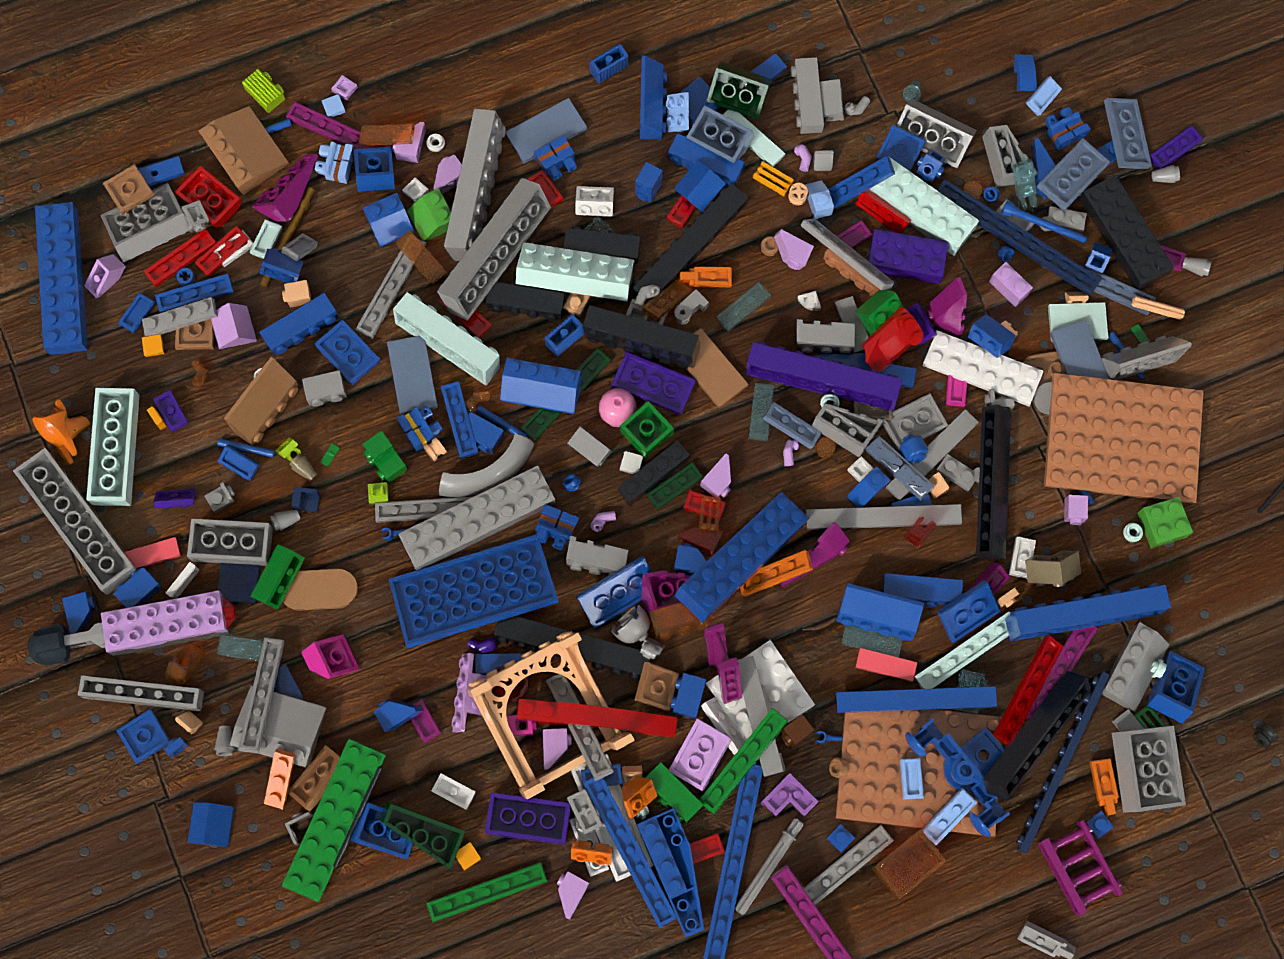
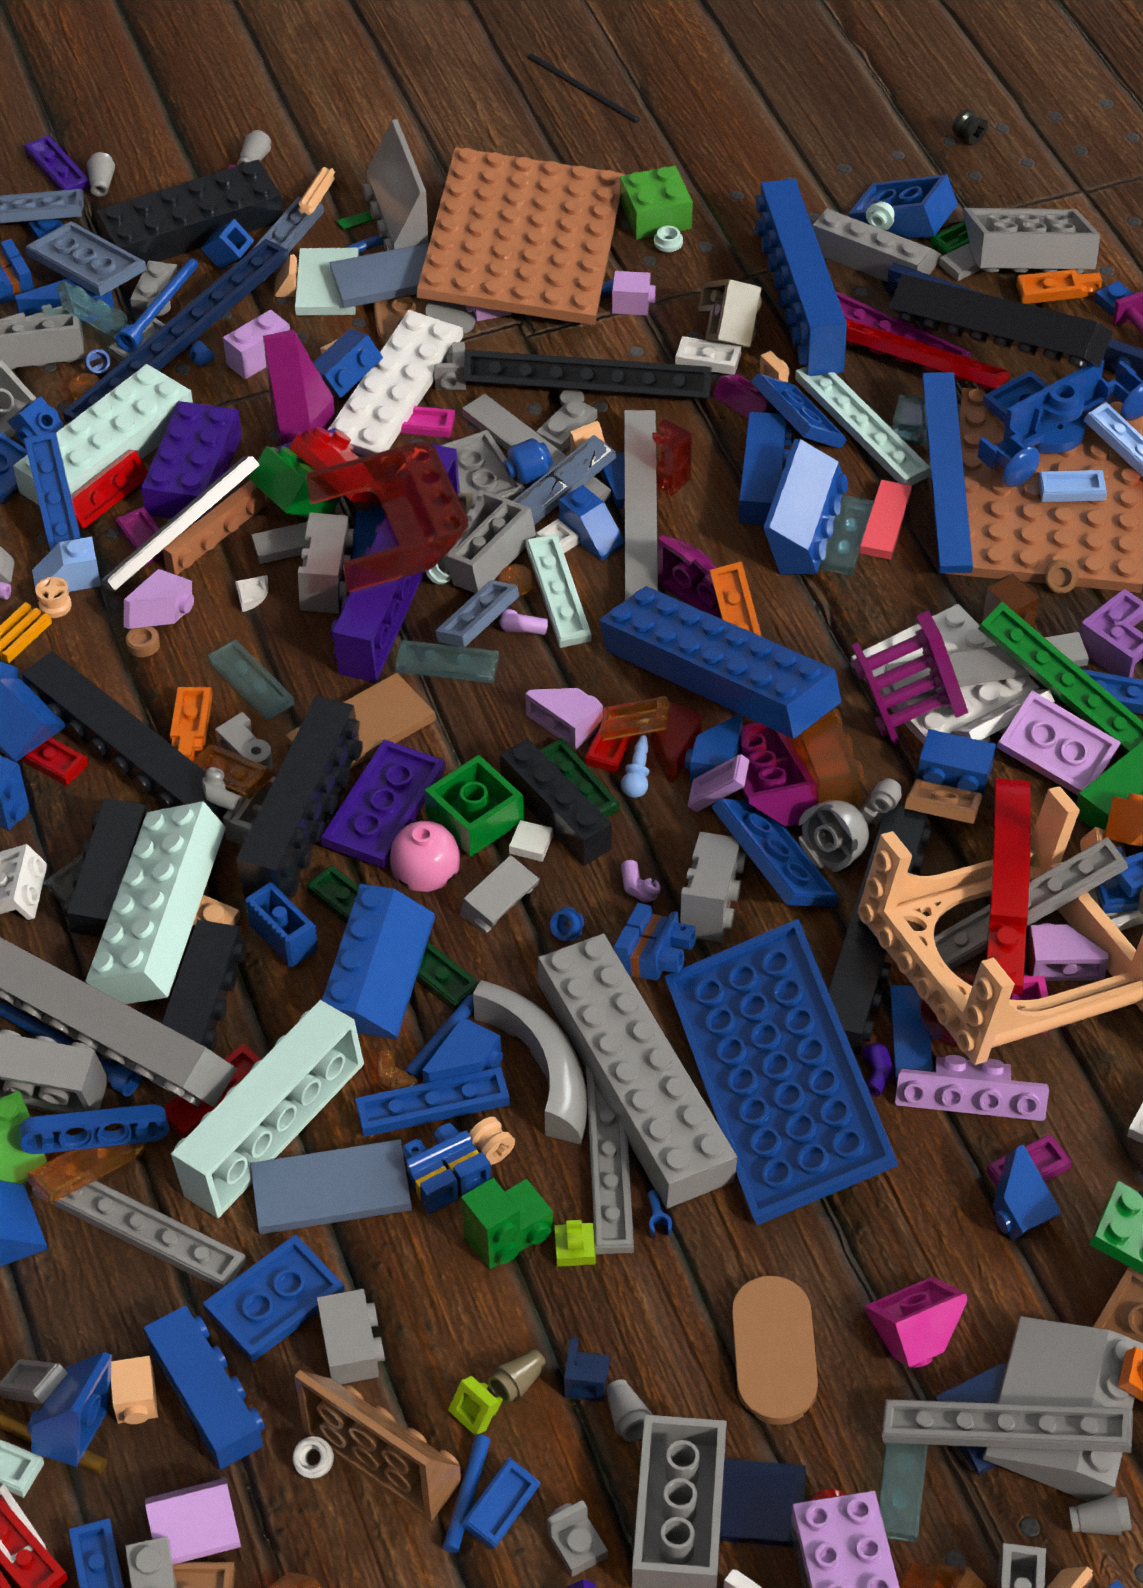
camera: 85 degrees left, 25 degrees down
green brick [250,544,305,610] -> none
green piece [320,443,340,467] -> none
none -> blue beam [18,1105,169,1154]
none -> clear red windscreen [306,442,469,593]
none -> light aqua tile [526,533,592,648]
none -> light blue bar [621,735,649,798]
none -> lavender tile [688,754,750,812]

